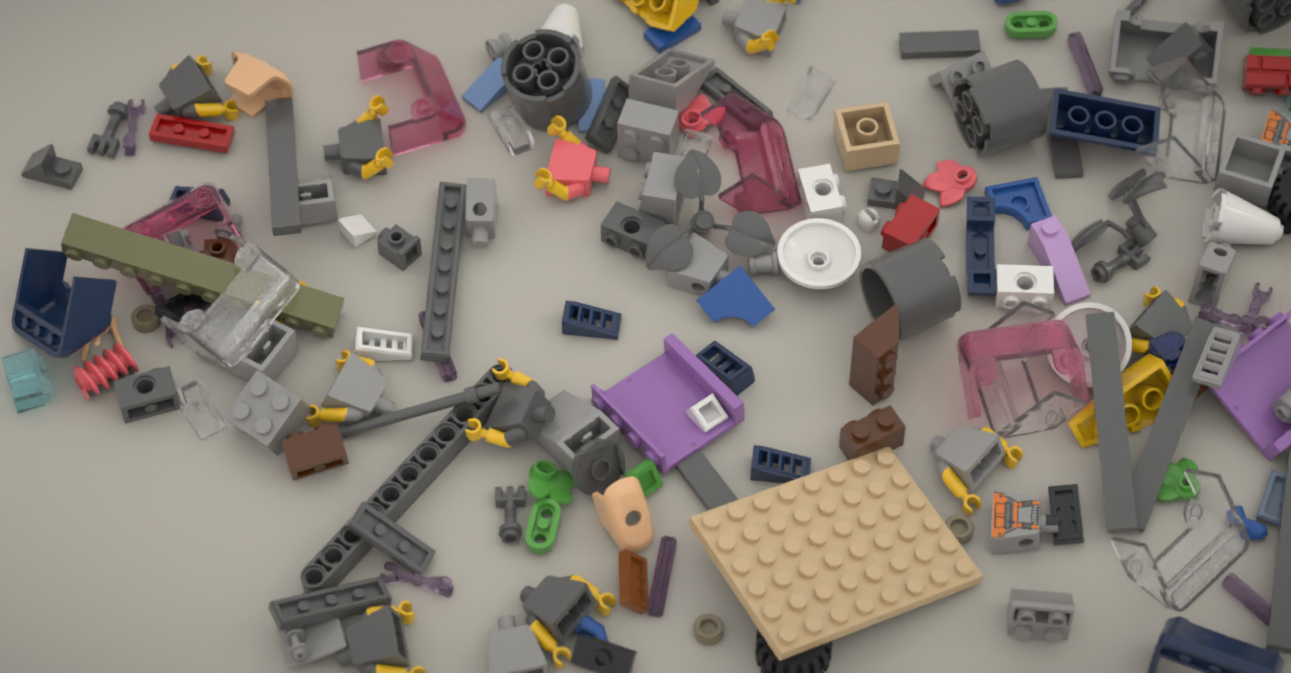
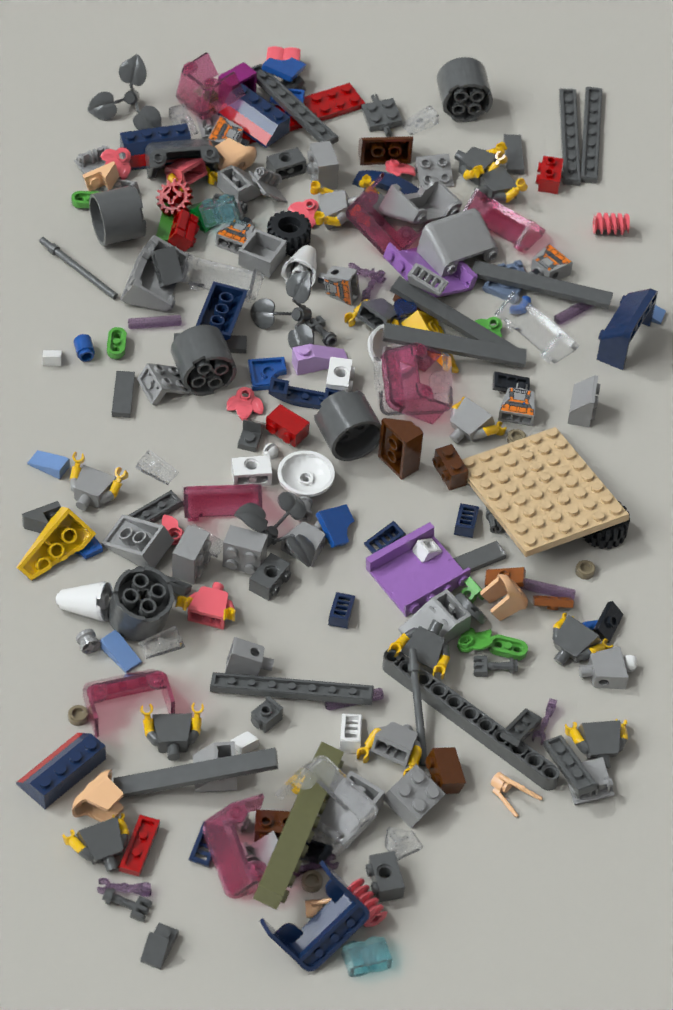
camera: 90 degrees left, 5 degrees down
tan brick [833,101,900,171] -> none
none -> dark blue slope [16,733,106,809]
none -> dark orange plate [485,567,526,587]
none -> light nougat plant [490,772,543,817]

